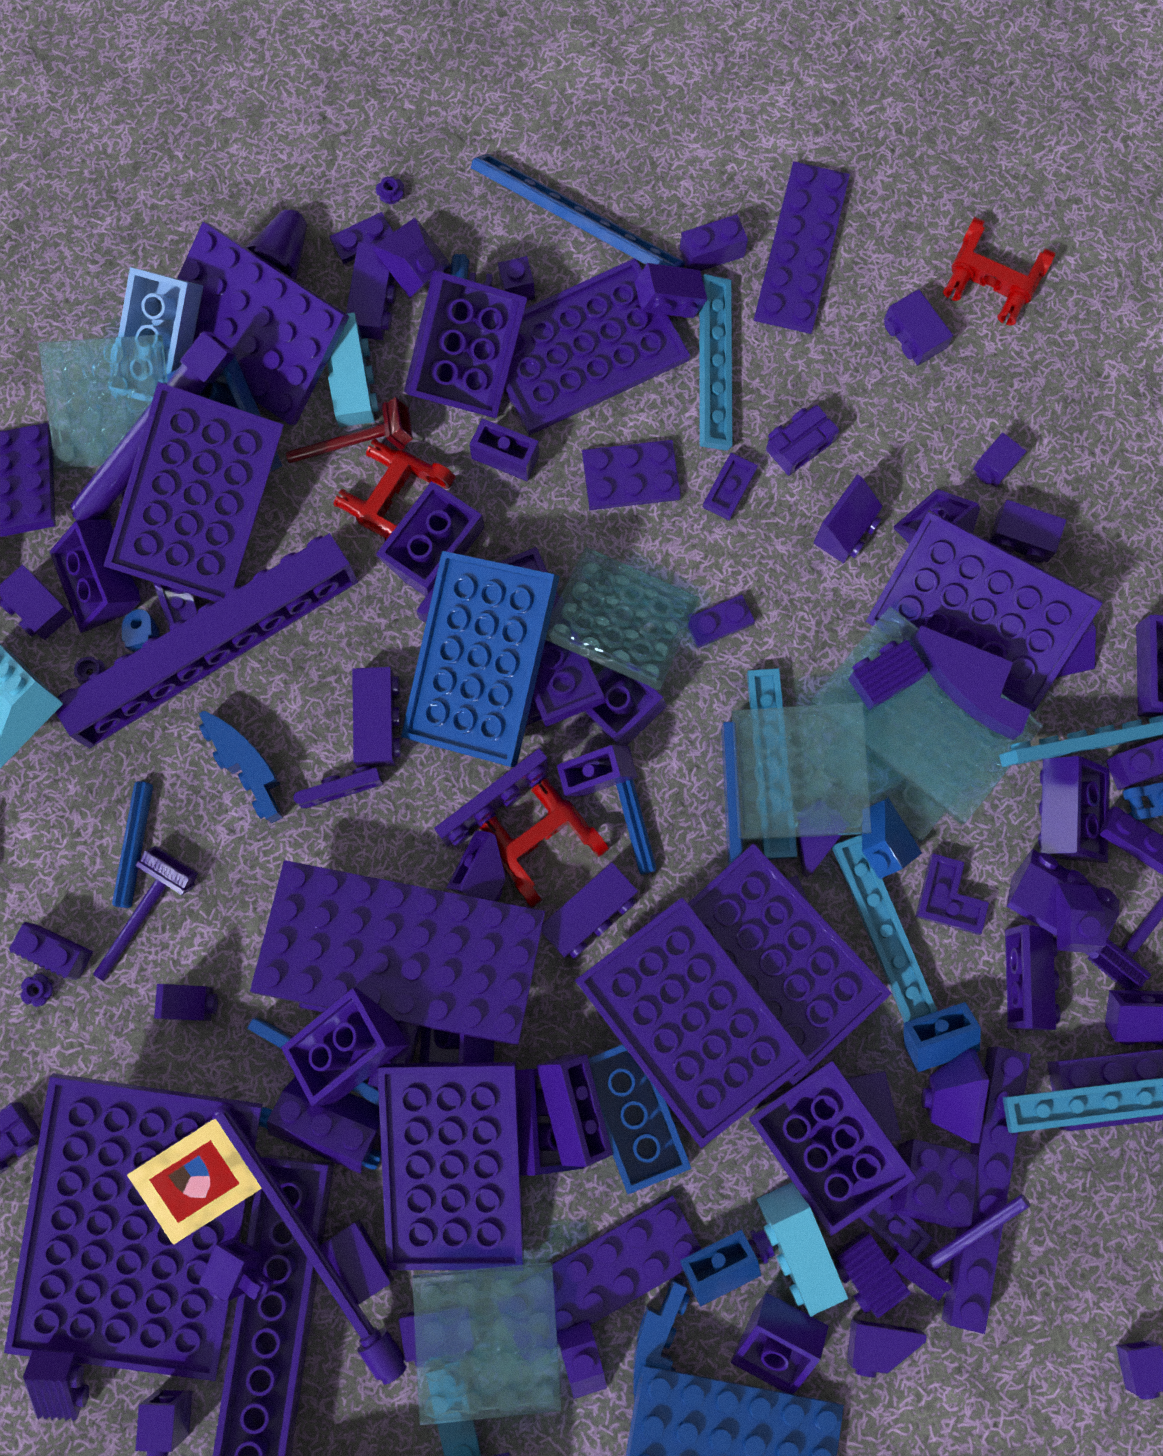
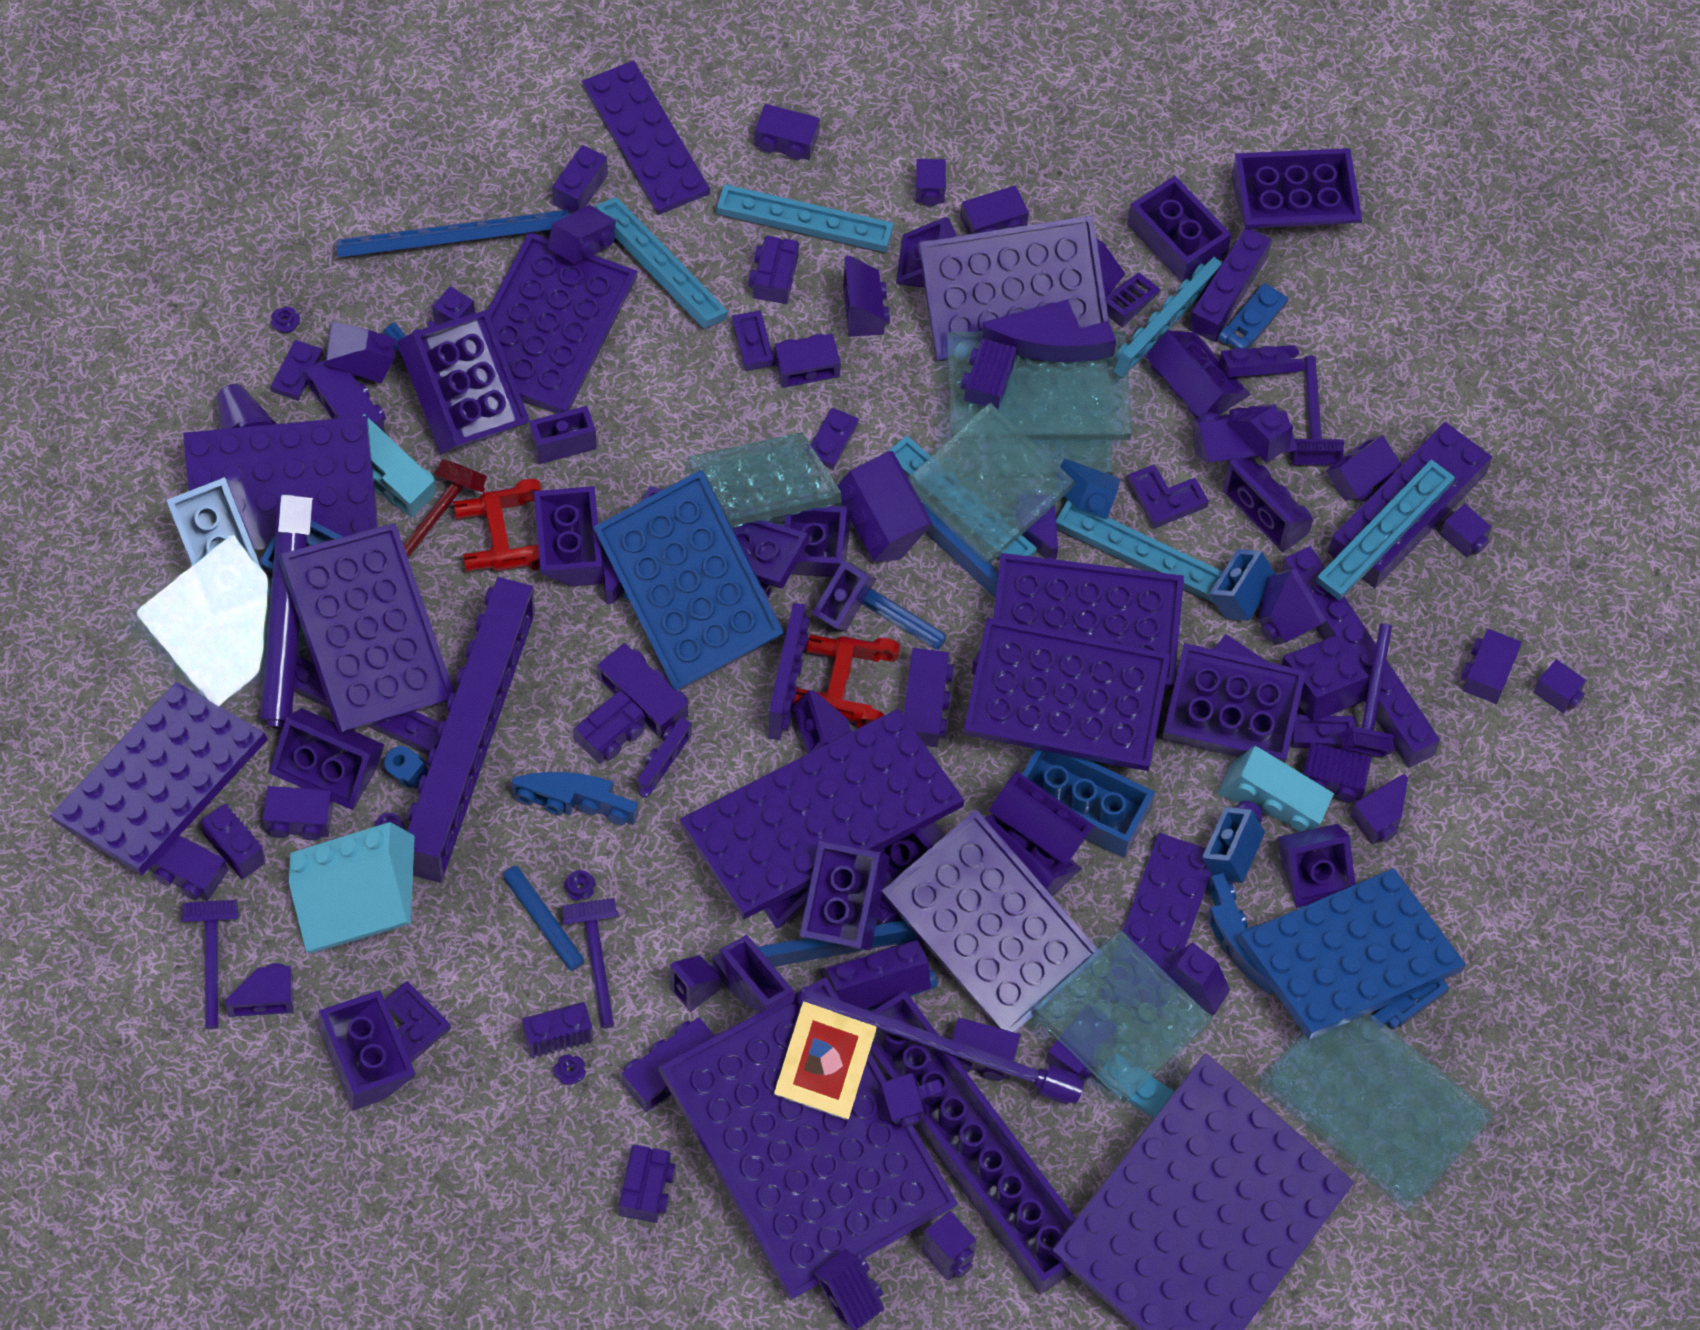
camera: 45 degrees left, 15 degrees down
dark purple plate [582,440,681,511] -> none
red connector [943,216,1056,326] -> none
none -> dark purple plate [564,870,596,901]
none -> dark purple brick [573,690,645,764]
none -> dark purple brick [622,1017,715,1113]
none -> dark purple slope [712,935,795,1012]
none -> dark azure plate [717,184,894,253]
none -> dark purple brick [774,333,841,388]
none -> dark purple slope [834,451,933,562]
none -> dark purple slope [1105,272,1161,328]
none -> dark purple brick [1460,628,1522,704]

